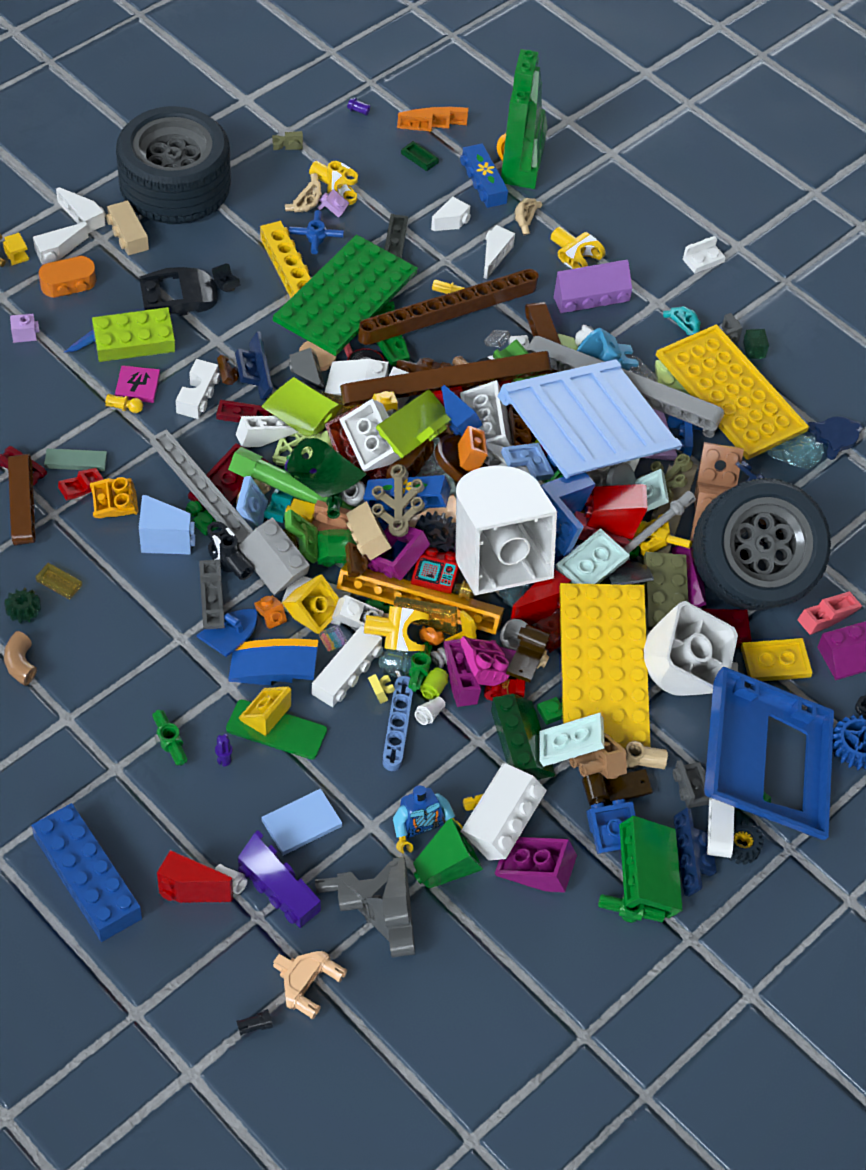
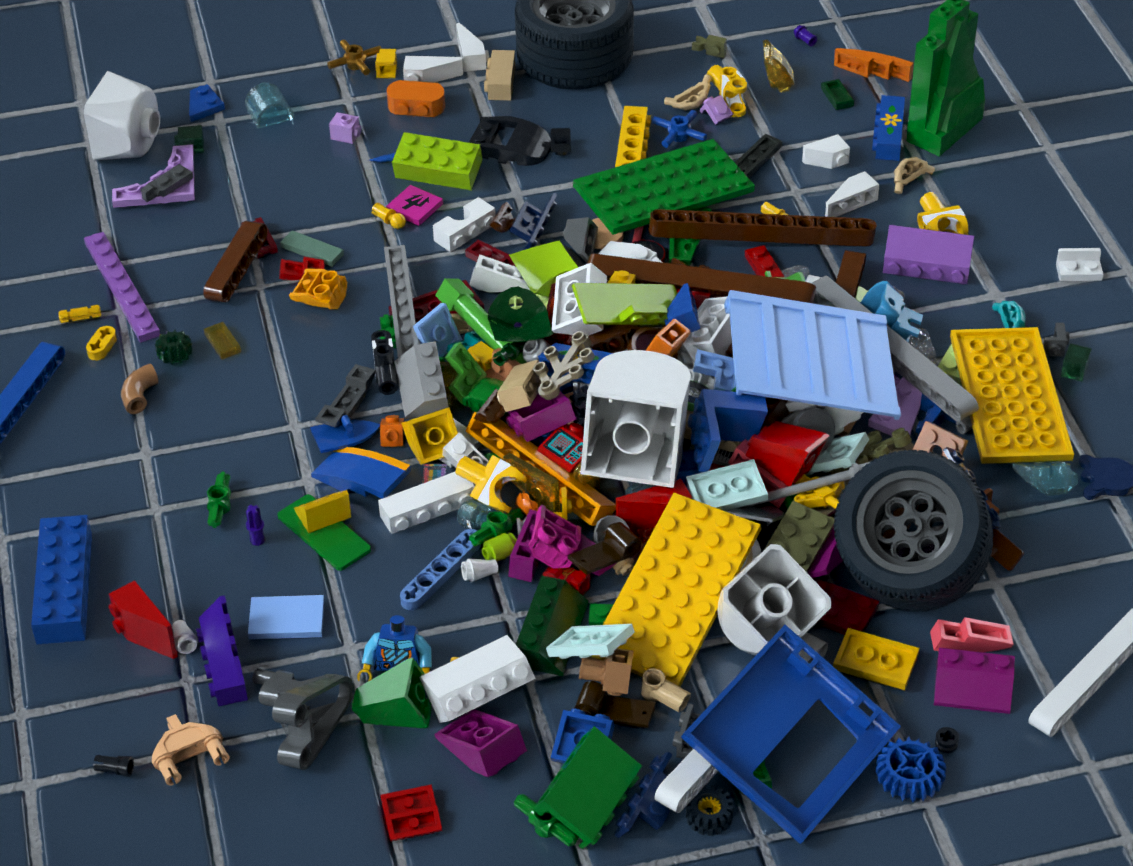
camera: 35 degrees right, 10 degrees down
light blue slope [139,495,196,554] -> none
light yellow tile [368,674,395,704] -> none
none -> red slope [380,784,442,842]
none -> red plate [745,245,785,278]
none -> clear yellow slope [763,40,794,92]

